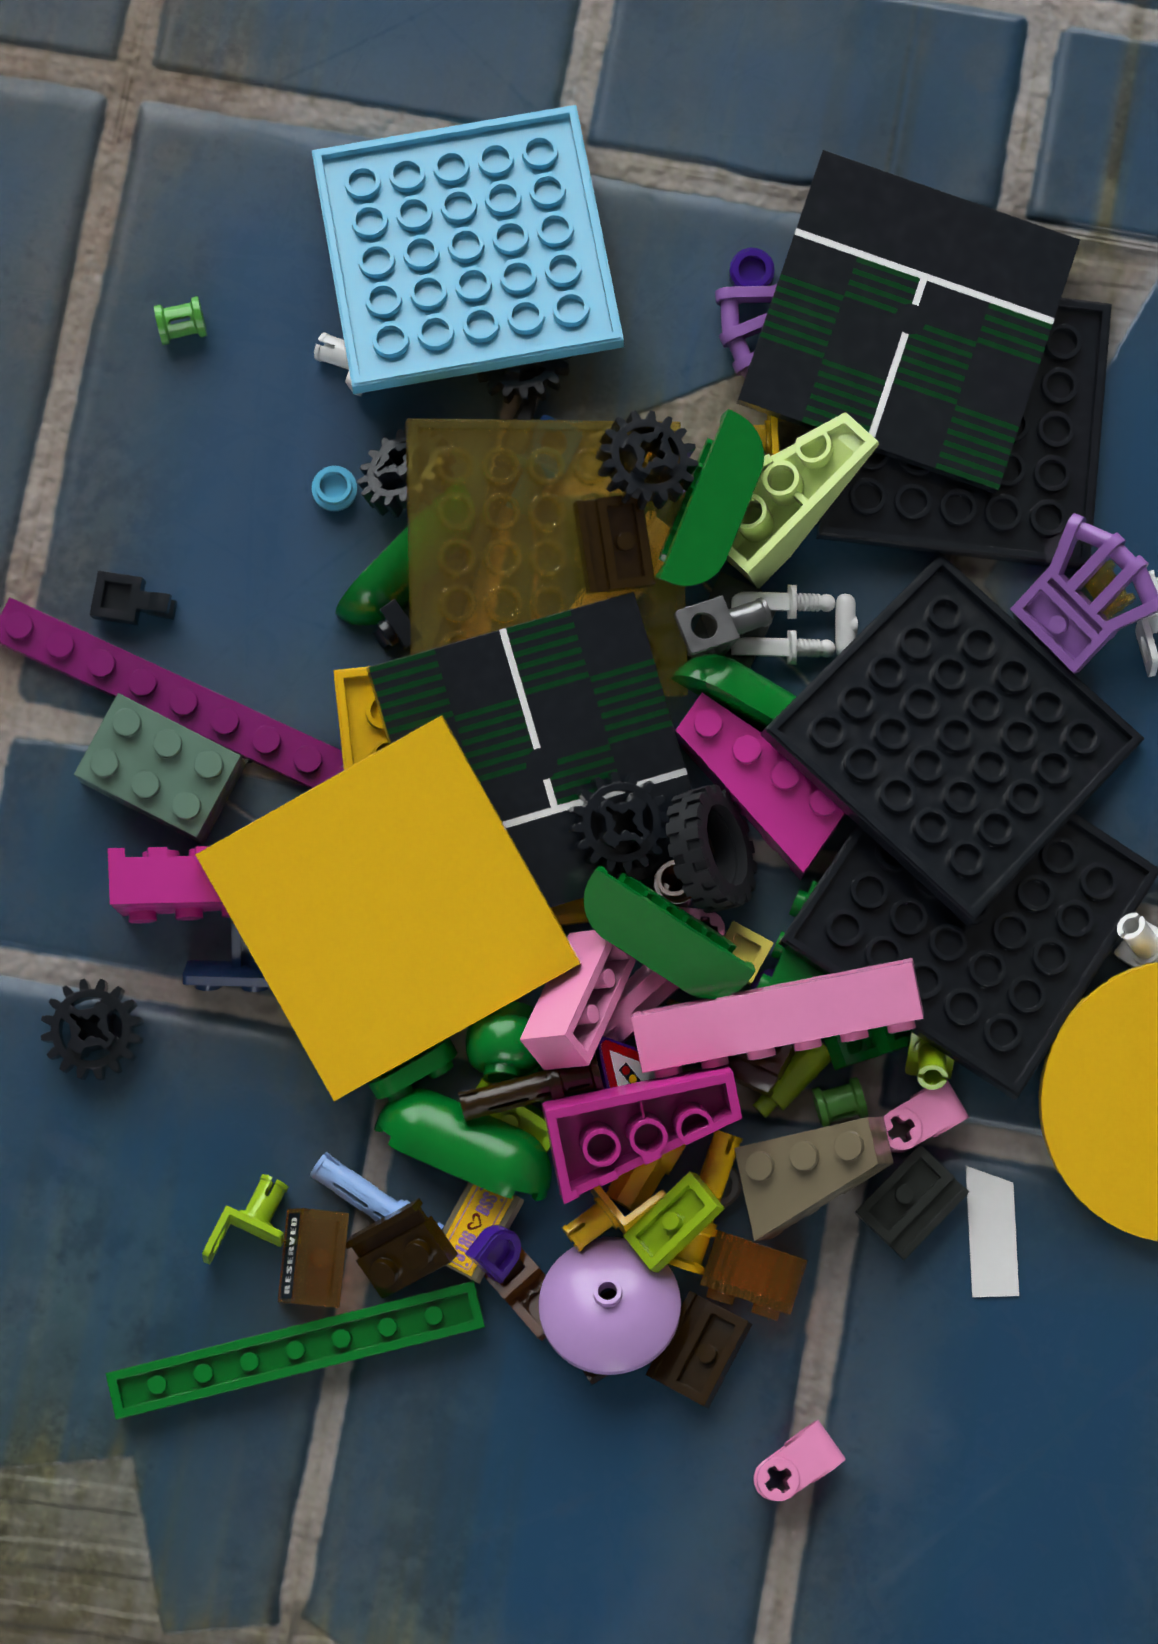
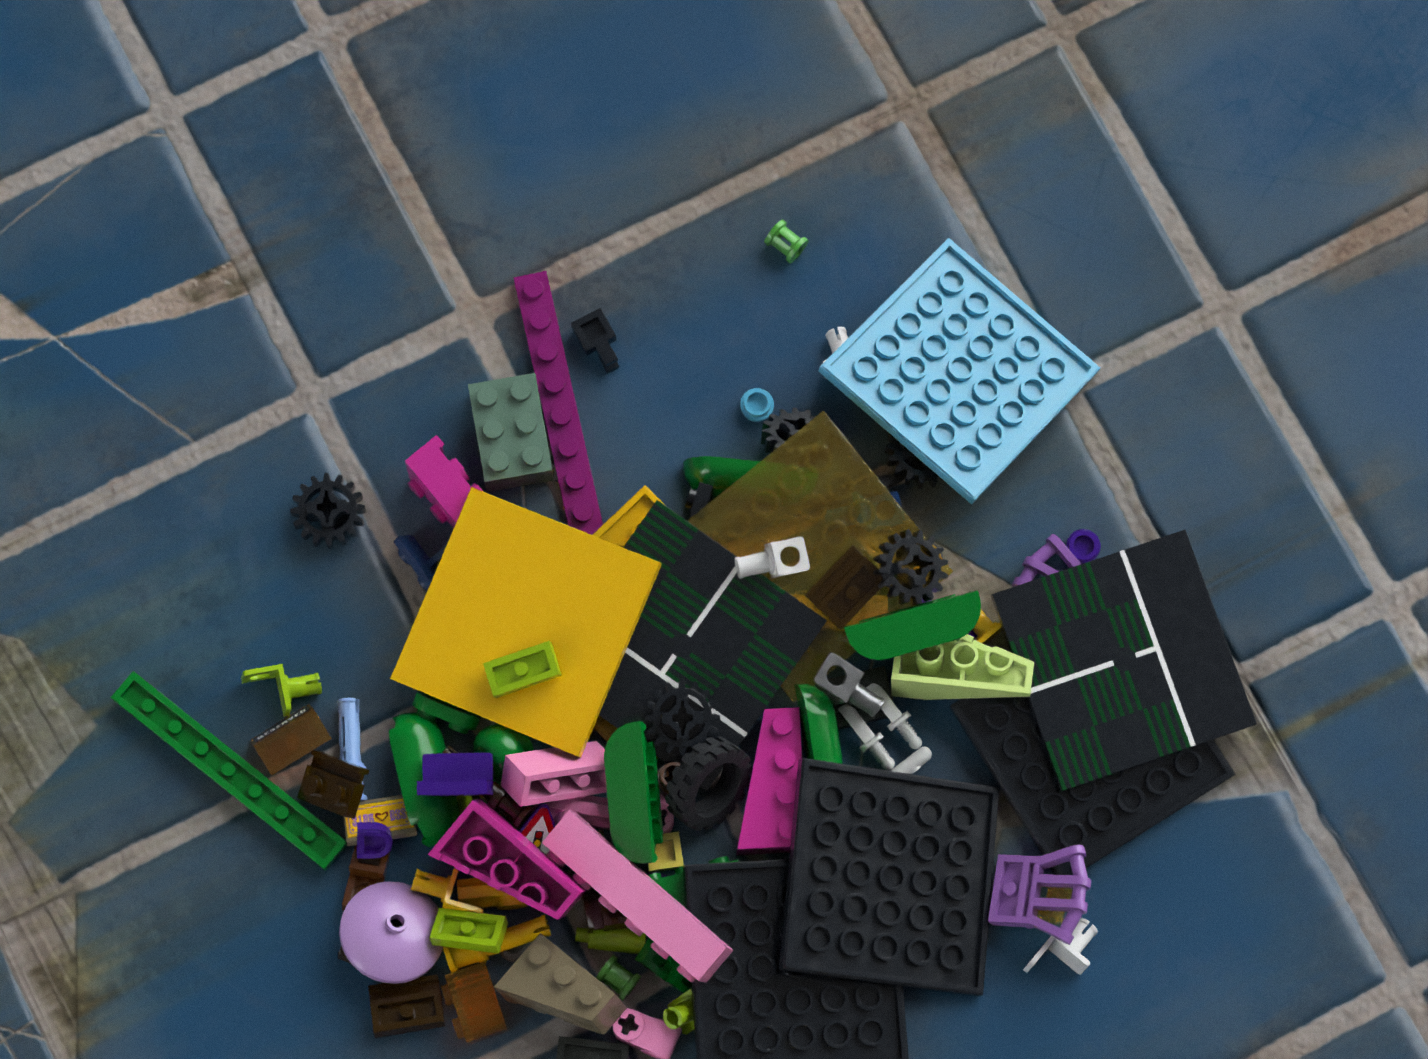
camera: 45 degrees right, 5 degrees down
none -> dark purple panel [417,752,493,796]
none -> lime plate [483,641,562,698]
none -> white bracket [735,537,810,579]

